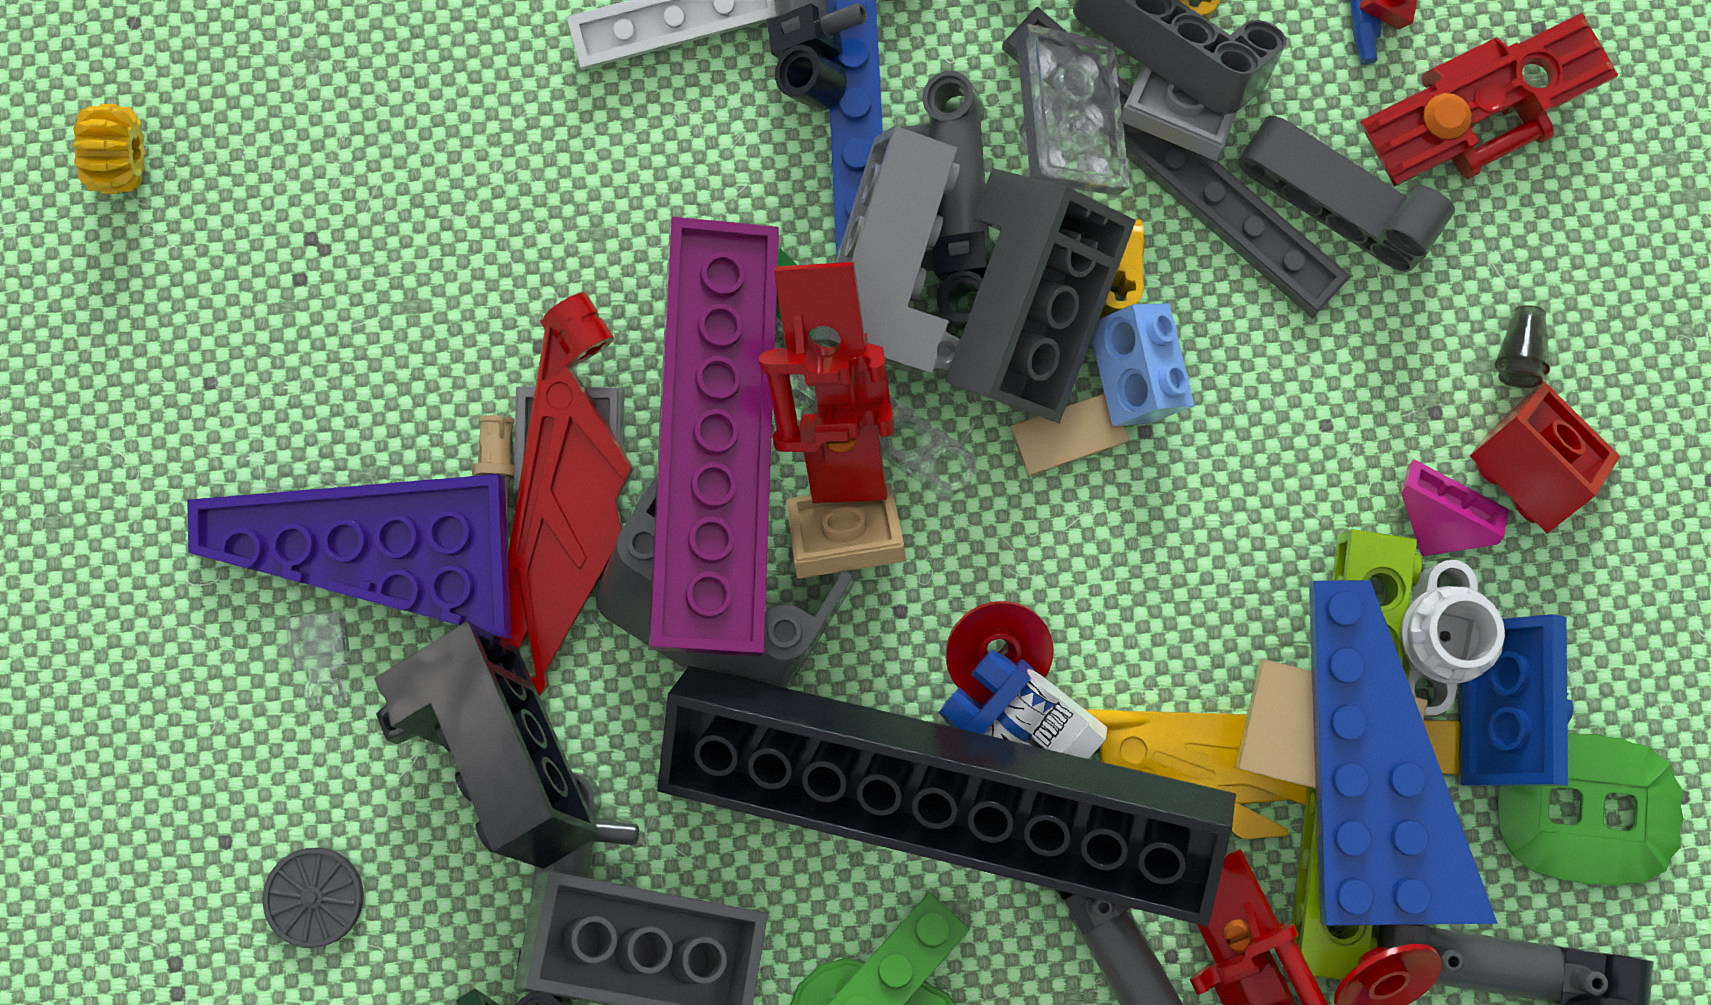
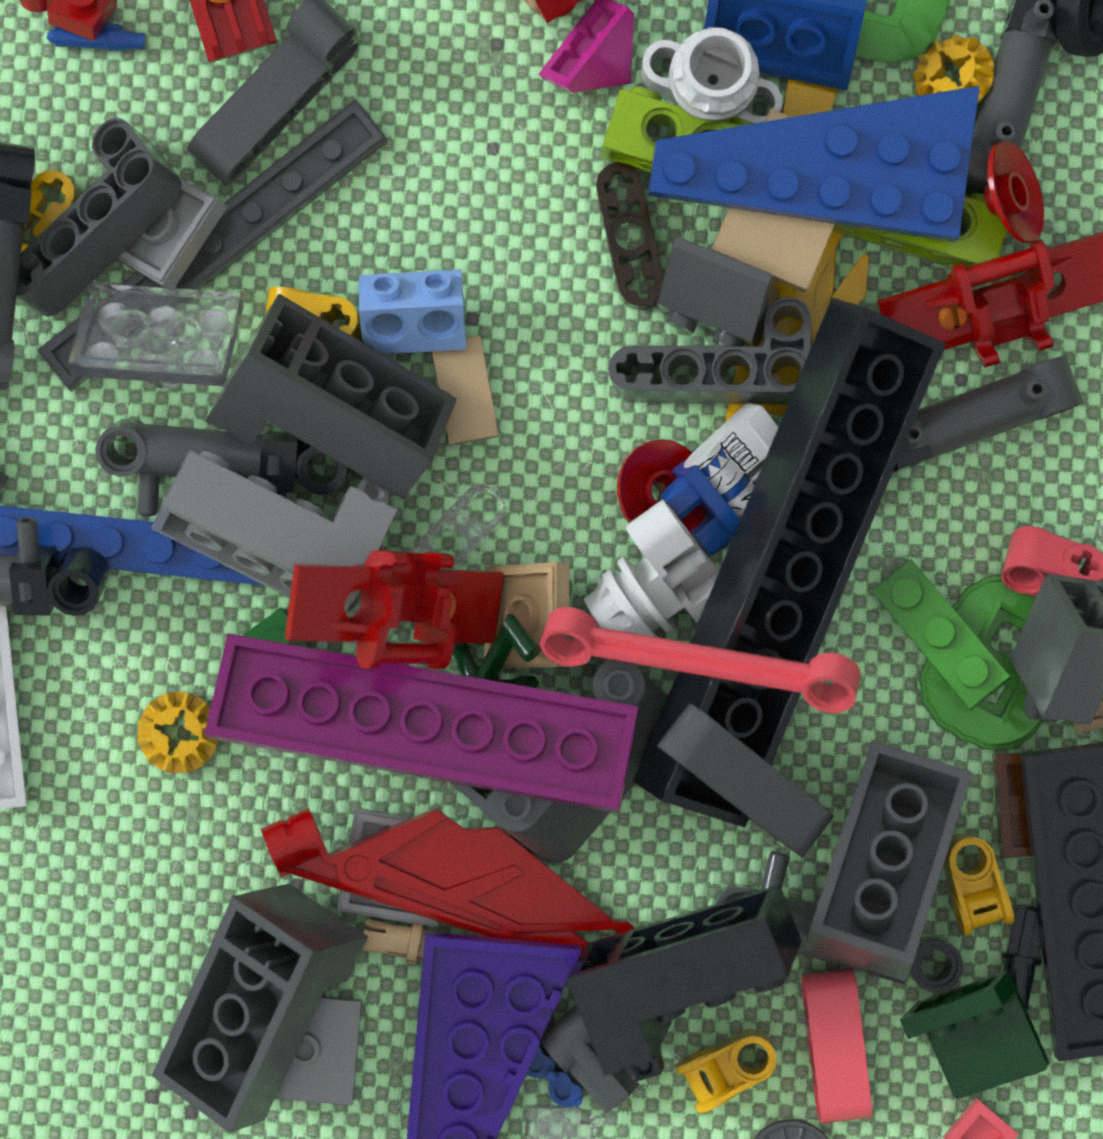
camera: 85 degrees left, 5 degrees up
none -> yellow gear [137,692,219,773]
none -> dark grey hinge [152,884,368,1133]
none -> light grey plate [275,996,362,1105]
none -> dark green piece [452,614,541,688]
none -> blue piece [526,1044,584,1107]
none -> coral piece [540,607,861,713]
none -> dark grey piece [541,1004,639,1113]
none -> white beam [584,499,719,638]
none -> dark brown beam [596,162,664,310]
none -> dark grey beam [608,297,812,404]
none -> dark grey slope [657,236,780,347]
none -> dark grey beam [657,703,834,858]
none -> yellow piece [674,1029,777,1114]
none -> coral beam [801,968,872,1124]
none -> yellow gear [912,33,995,103]

